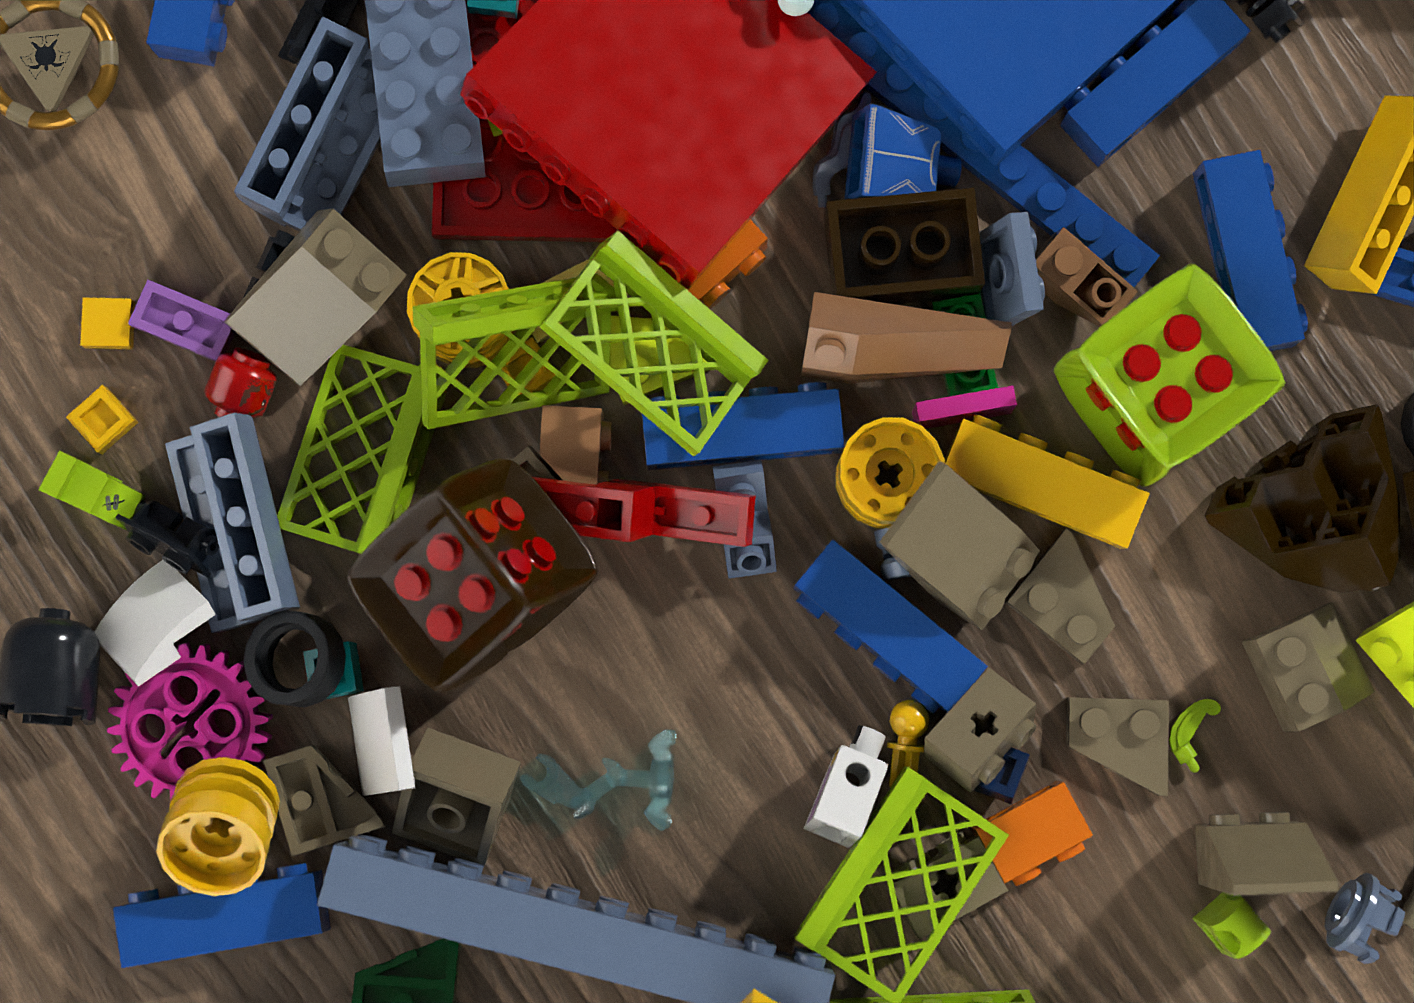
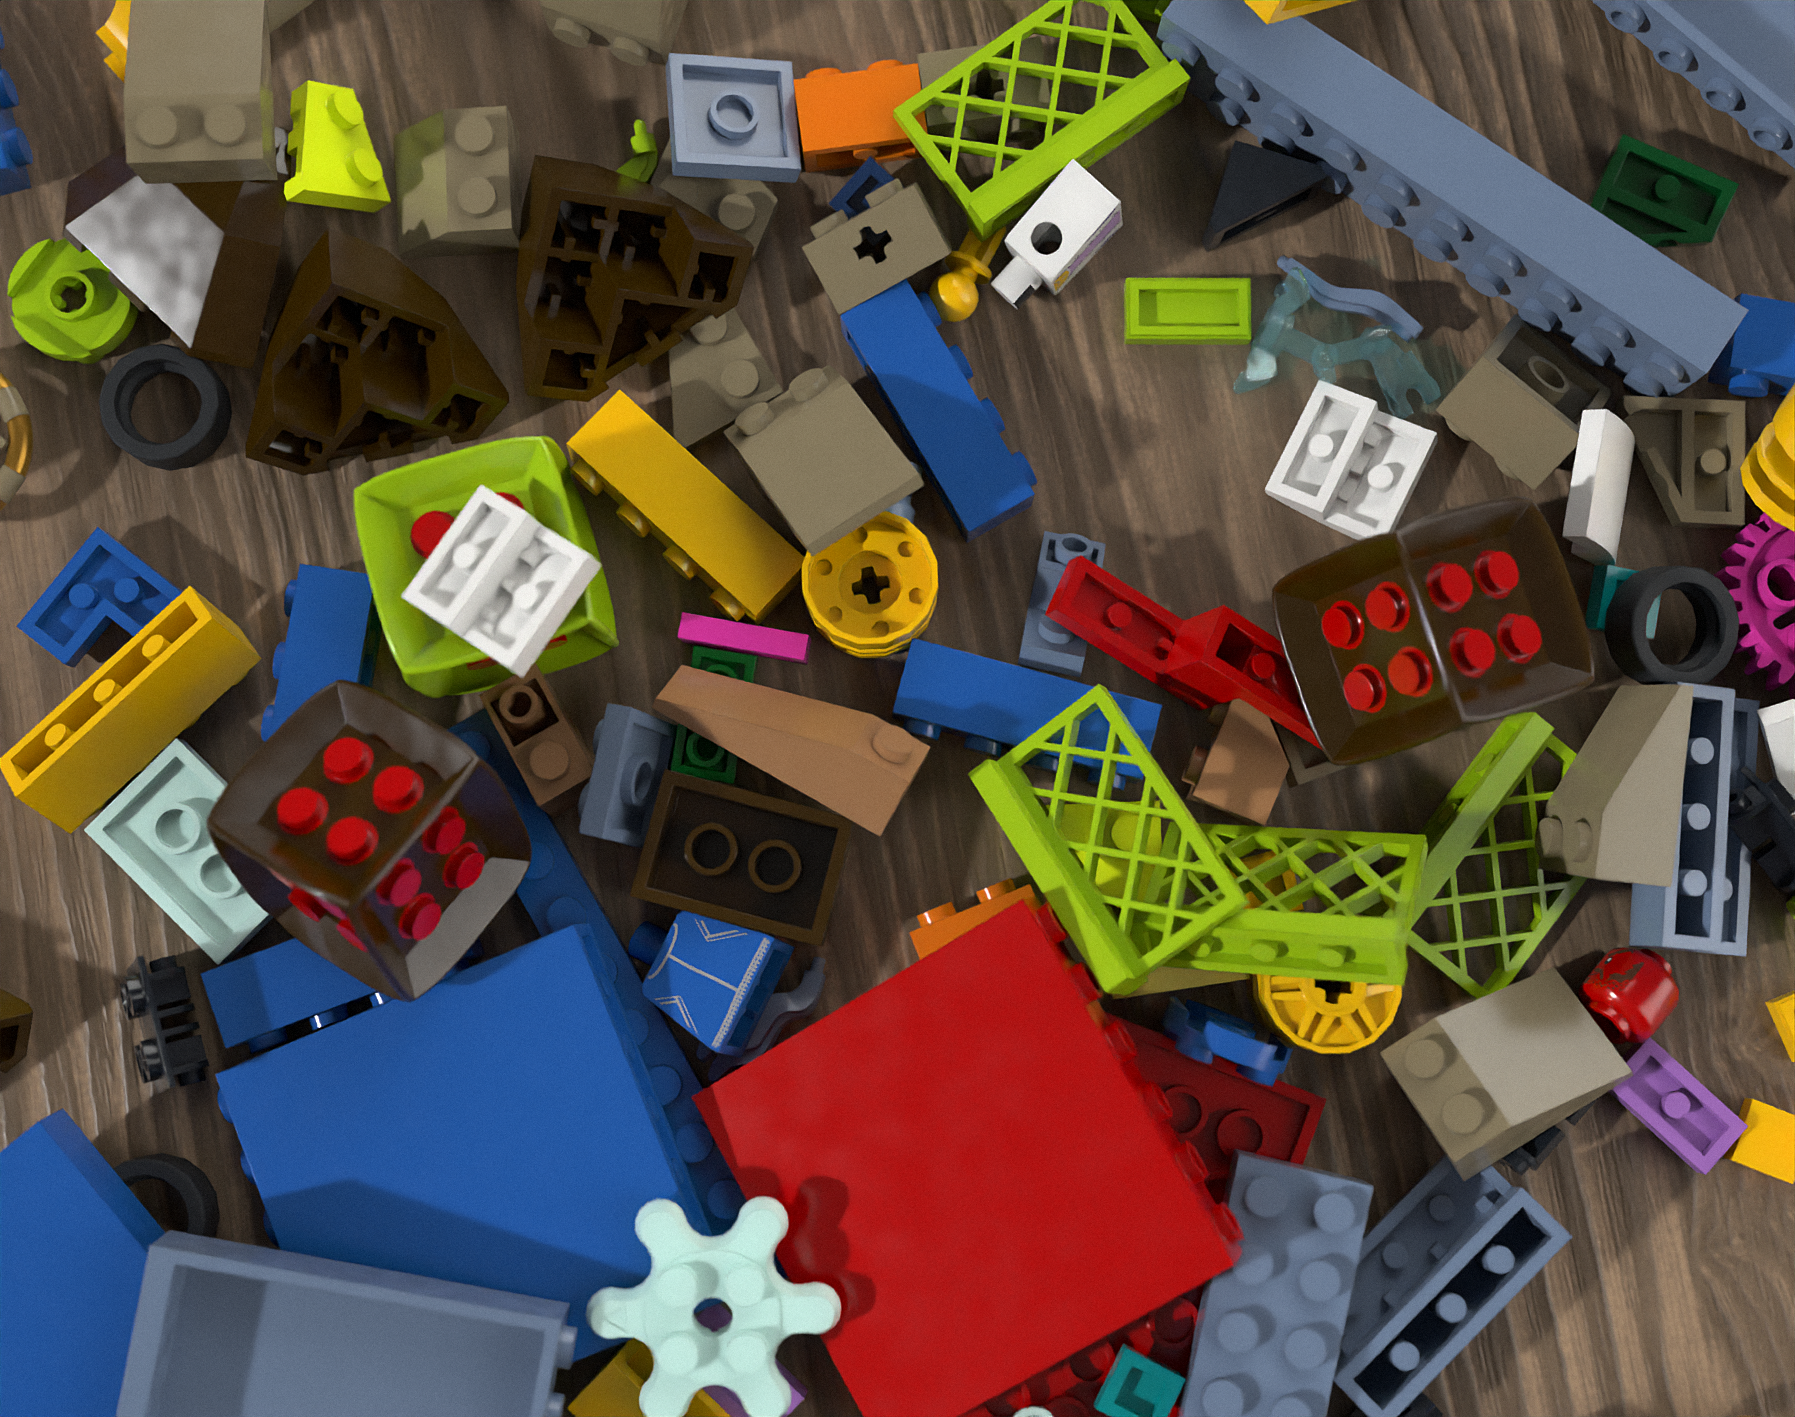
camera: 160 degrees left, 0 degrees up
none -> light aqua plate [84,738,273,965]
none -> dark brown piece [207,679,532,1003]
none -> white slope [402,485,601,678]
none -> dark brown brick [516,155,754,402]
none -> sand blue plate [665,53,801,183]
none -> lime tile [1124,278,1252,345]
none -> blue plate [1160,997,1293,1086]
none -> black slope [1201,140,1327,252]
none -> white slope [1265,380,1438,540]
none -> sand blue hair [1277,255,1423,343]
none -> dark tan slope [1535,684,1694,887]

